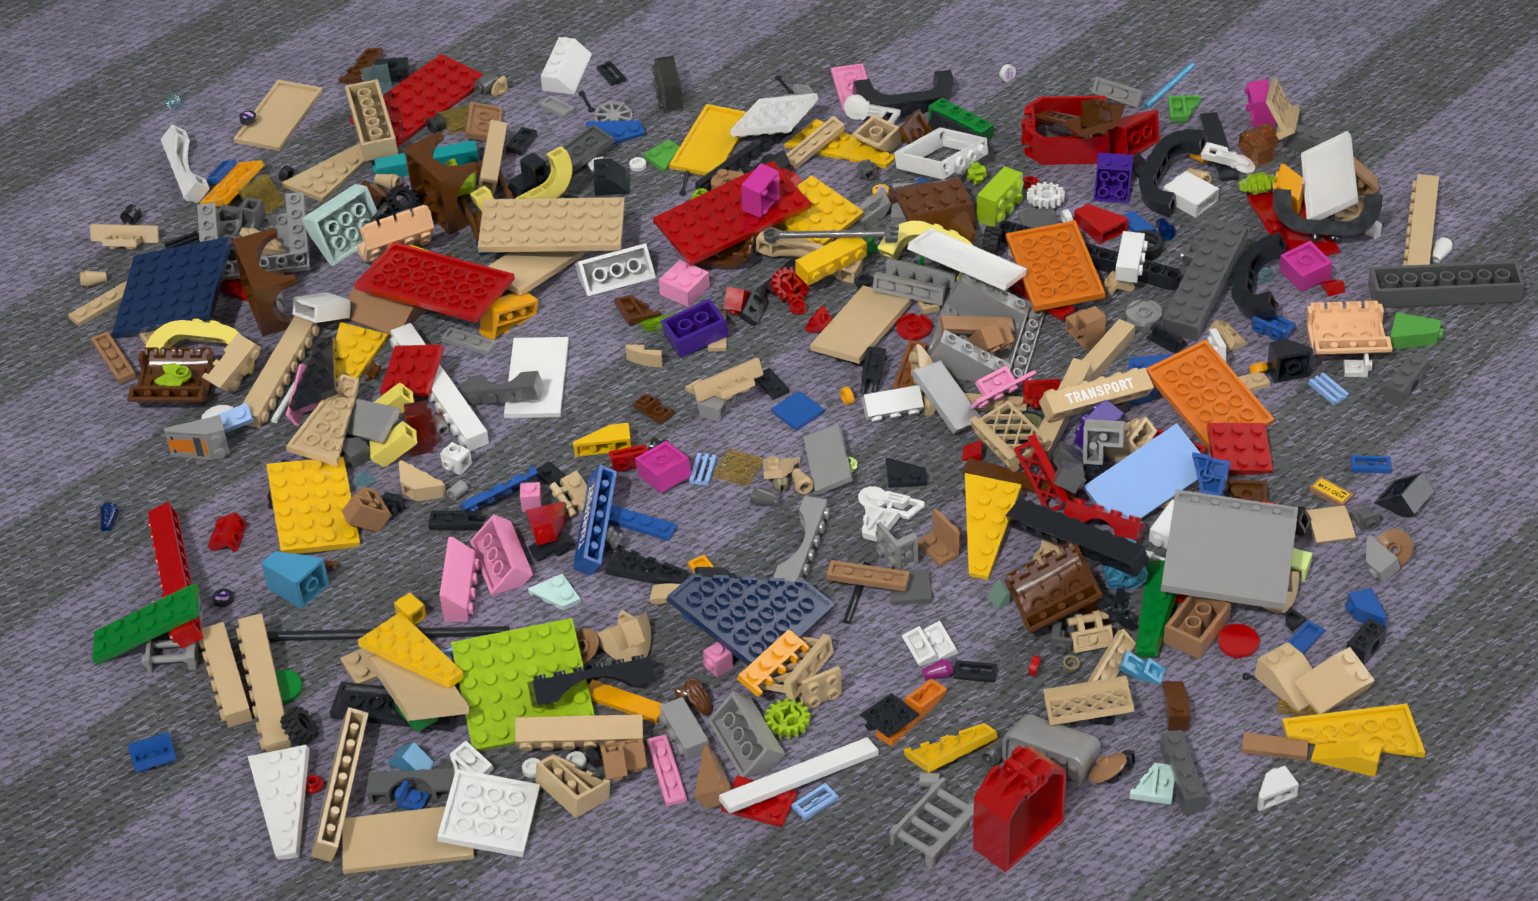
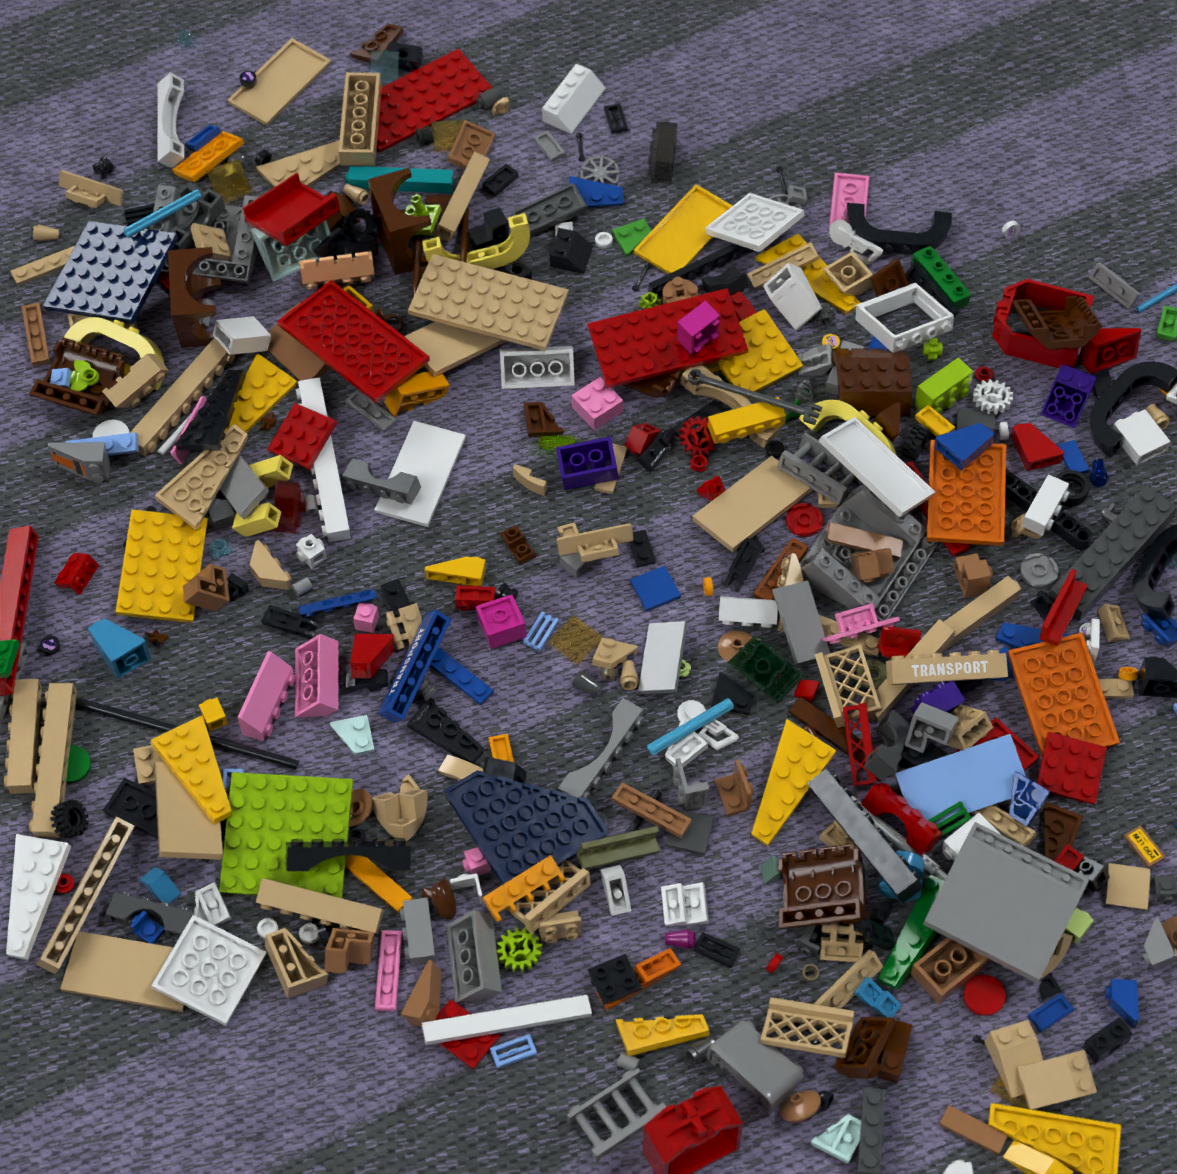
camera: 15 degrees right, 15 degrees up
none -> light blue plate [50,368,72,388]
none -> medium azure axle [123,189,202,238]
none -> red panel [242,173,341,246]
none -> white bracket [450,873,483,903]
none -> olive fence [576,826,660,870]
none -> white slope [600,865,631,916]
none -> medium azure axle [647,698,734,755]
none -> medium nougat dish [718,630,757,664]
none -> clear green slope [727,635,804,704]
none -> white slope [763,263,822,330]
none -> reddish brown slope [834,1017,899,1079]
none -> yellow tile [915,405,955,437]
none -> green tile [928,801,971,836]
none -> blue slope [934,423,994,471]
none -> red fence [1039,569,1088,647]

